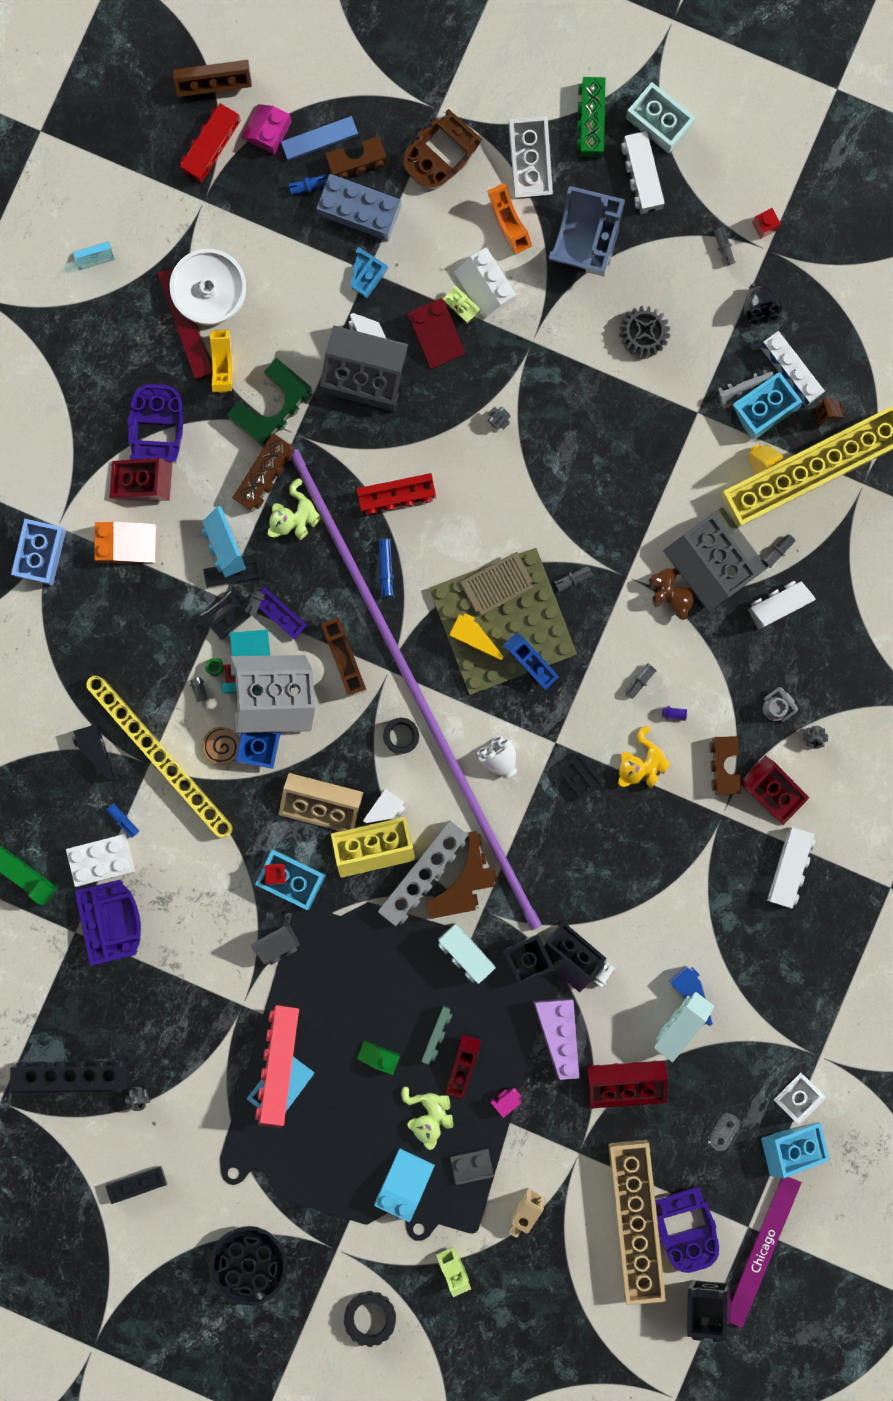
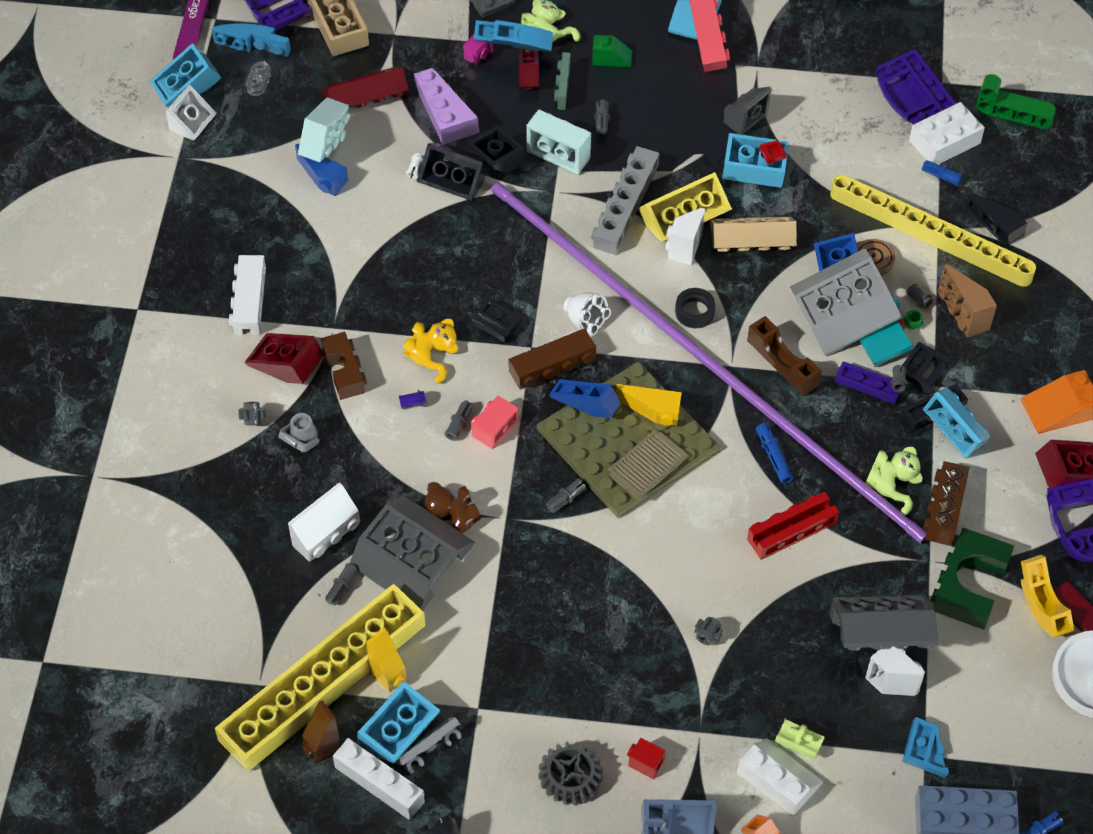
camera: 165 degrees right, 30 degrees down
dark red slope [407,298,465,369] -> none
reddish brown arch [427,831,498,919] -> none
none -> dark azure slope [212,23,291,57]
none -> coral brick [471,395,519,449]
none -> dark azure slope [474,20,554,52]
none -> reddish brown brick [508,328,596,390]
none -> dark grey axle [594,100,610,135]
none -> red brick [627,737,666,779]
none -> medium nougat slope [938,264,997,338]

